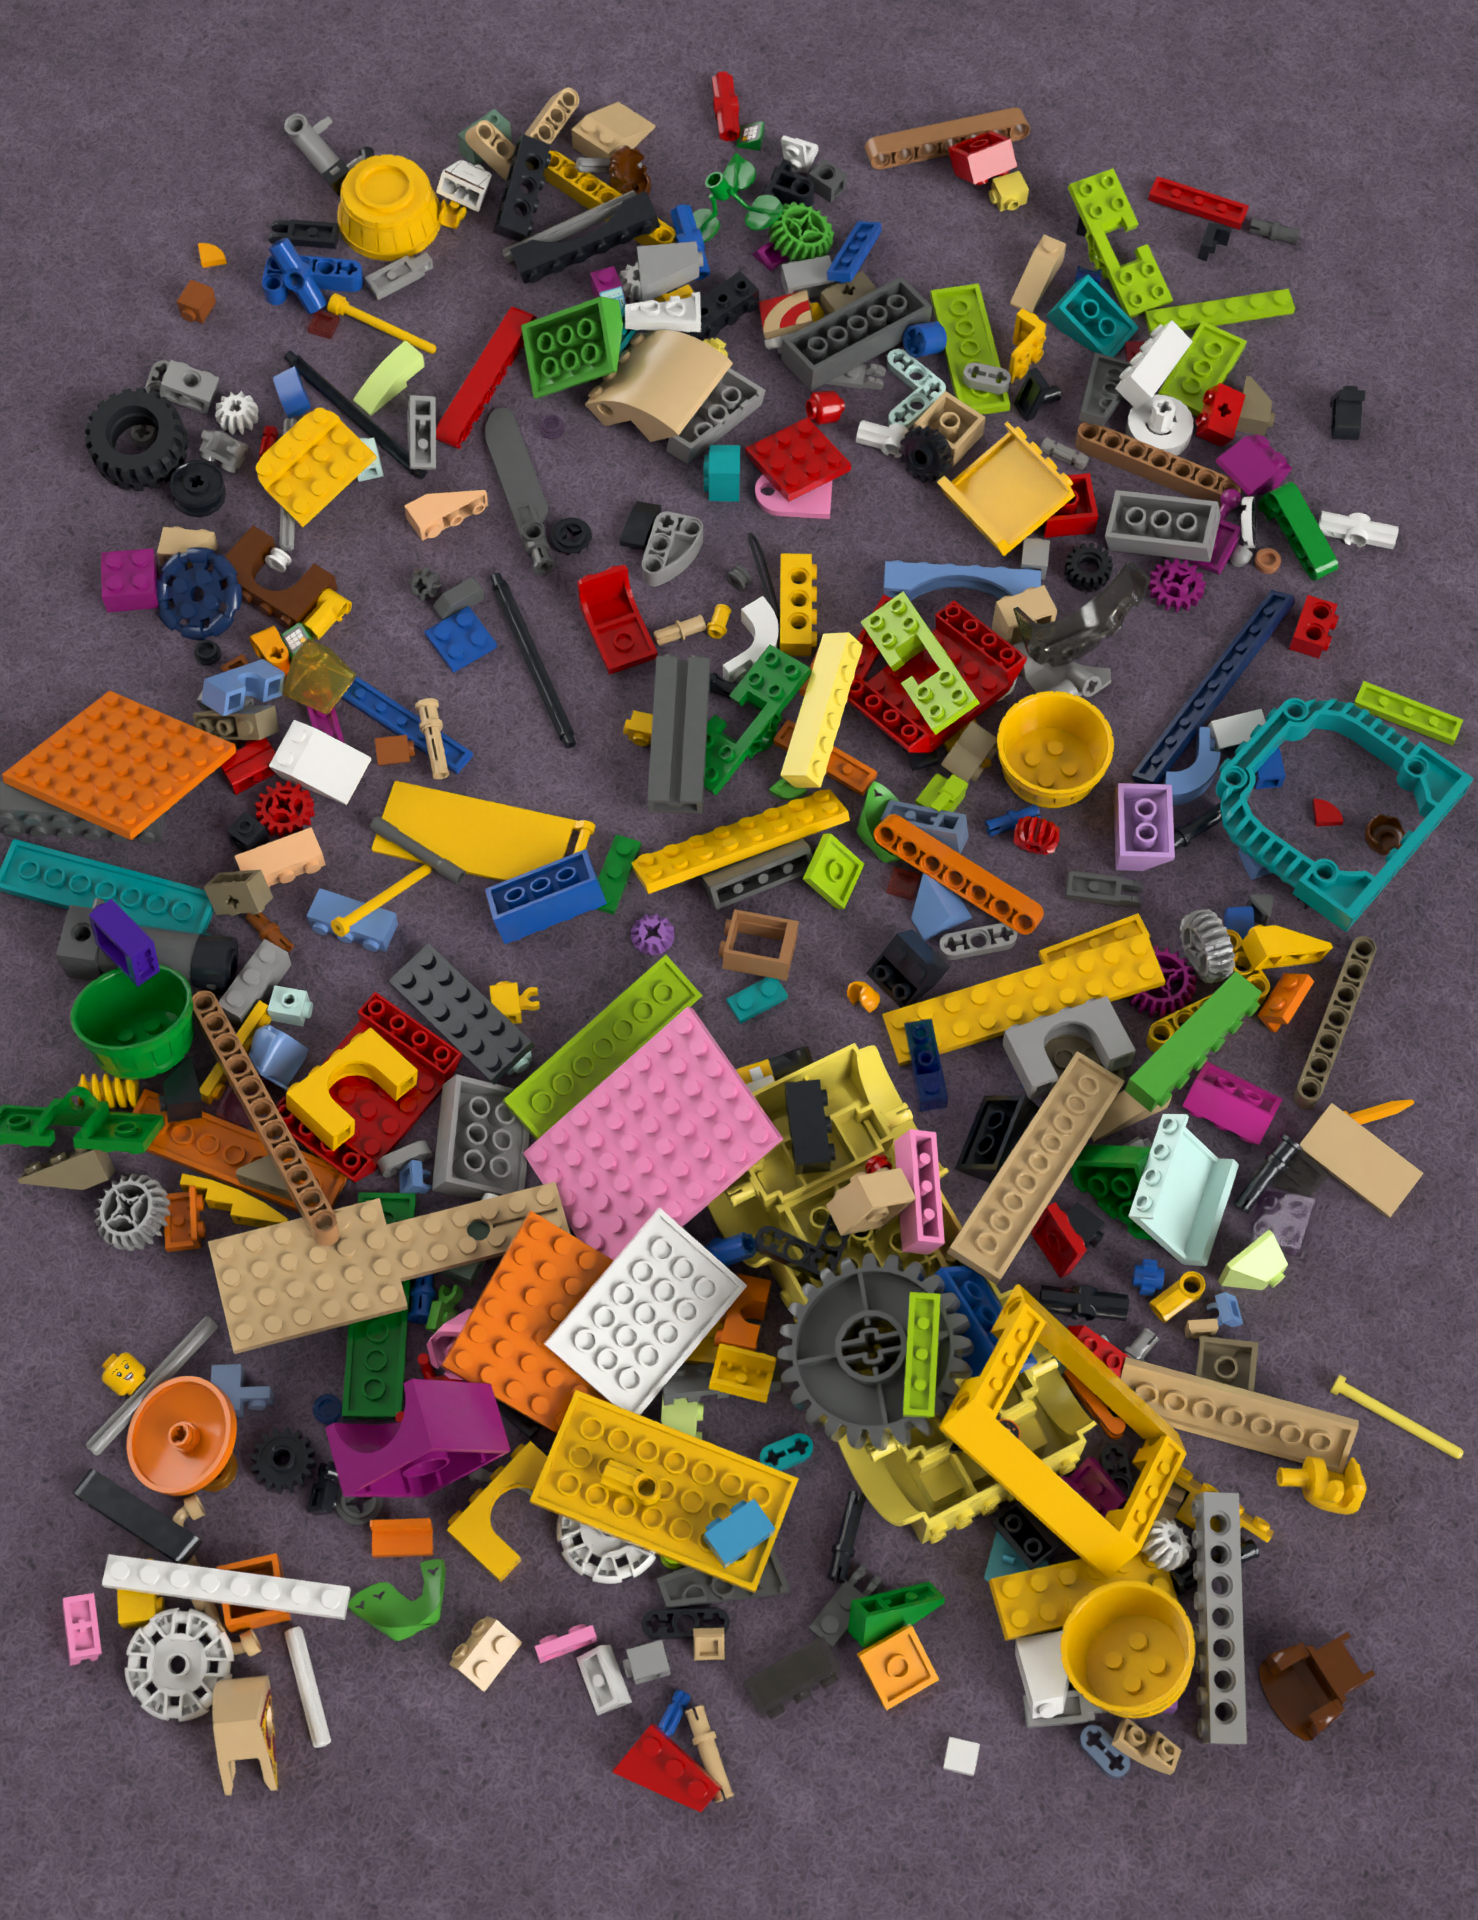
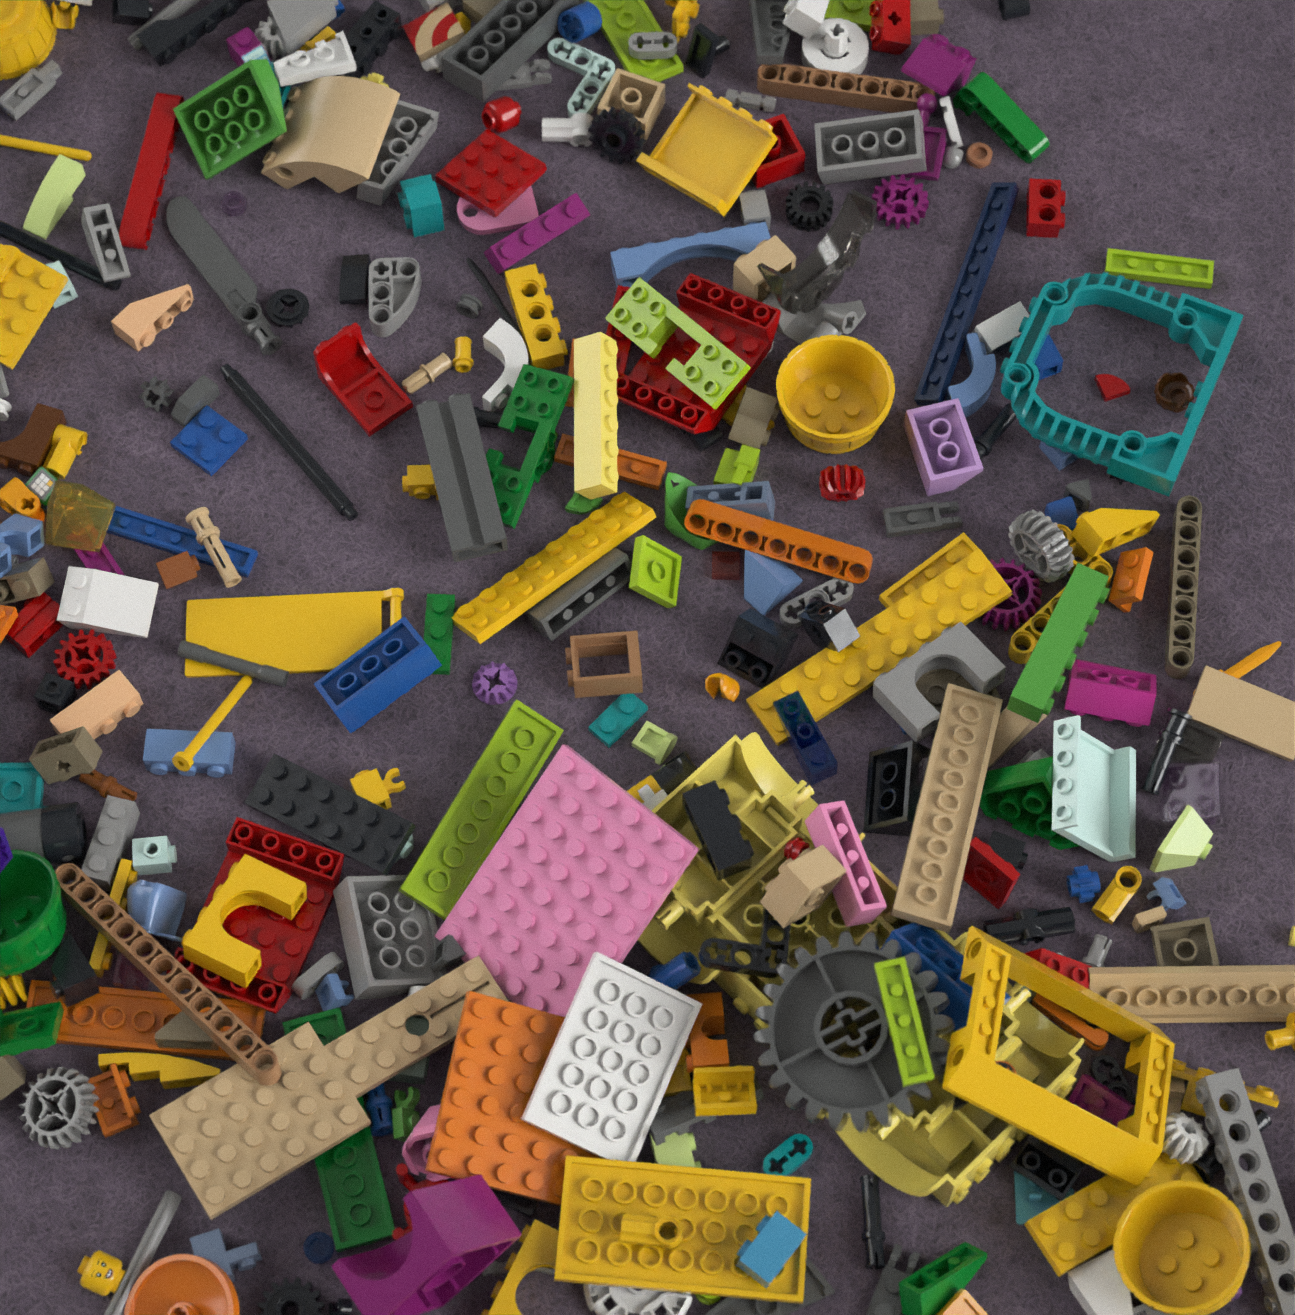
camera: 15 degrees left, 0 degrees up
blue pin [984,804,1041,837] -> none
white piece [1318,511,1399,549] -> none
none -> dark grey slope [431,934,466,973]
none -> magenta brick [483,193,590,274]
none -> yellowish green tile [632,721,678,765]
none -> black brick [798,600,860,652]

